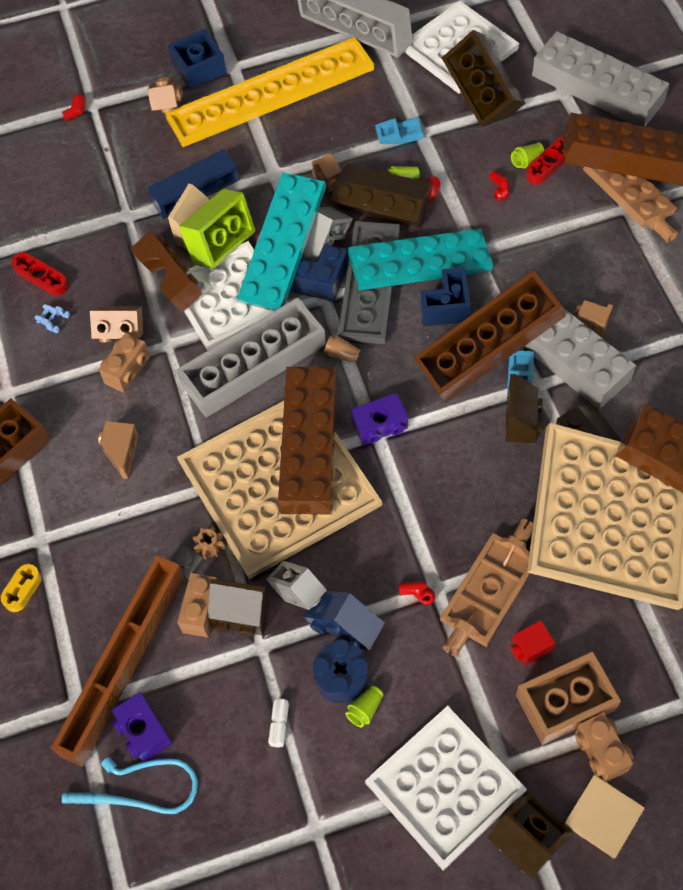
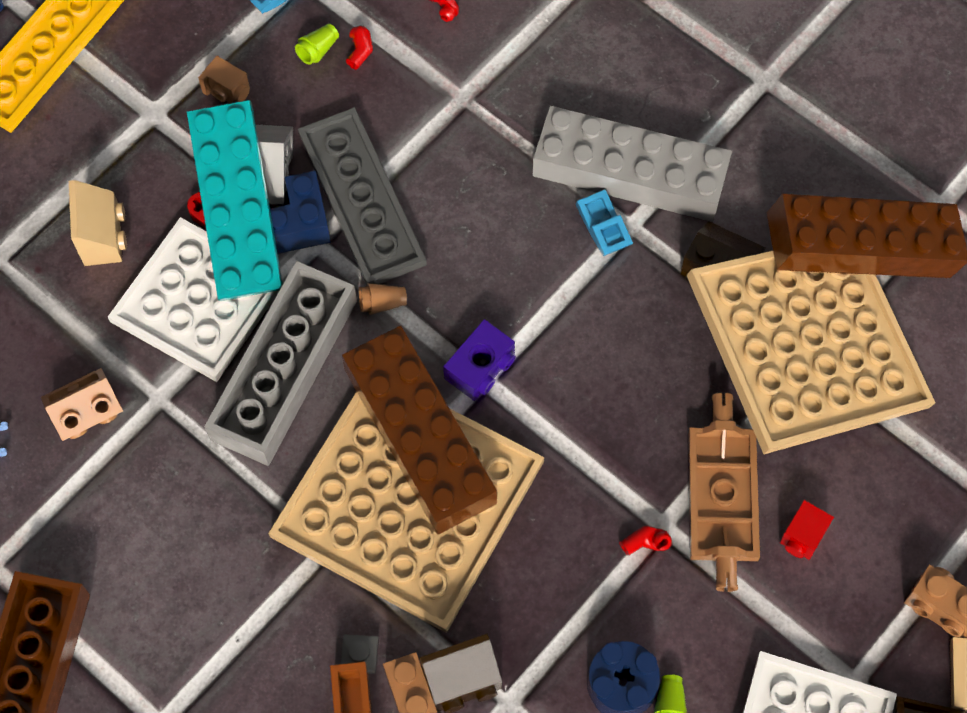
camera: 35 degrees left, 5 degrees up
medium nougat slope [98,421,139,479] -> none
medium nougat brick [99,333,150,393] -> none
reddish brown arch [130,231,203,312] -> none
dark blue brick [147,149,240,219] -> none
lime brick [179,189,256,269] -> none
medium nougat gear [193,526,226,560] -> none
light grey brick [266,561,327,610] -> none
dark blue brick [303,591,384,650] -> none
dark brown slope [331,163,432,228] -> none
teal plate [348,229,493,291] -> none
reddish brown brick [413,270,566,402] -> none
dark blue brick [420,267,471,326] -> none
dark brown slope [505,374,543,443] -> none
medium nougat brick [516,652,621,745] -> none
medium nougat brick [574,300,613,337] -> none

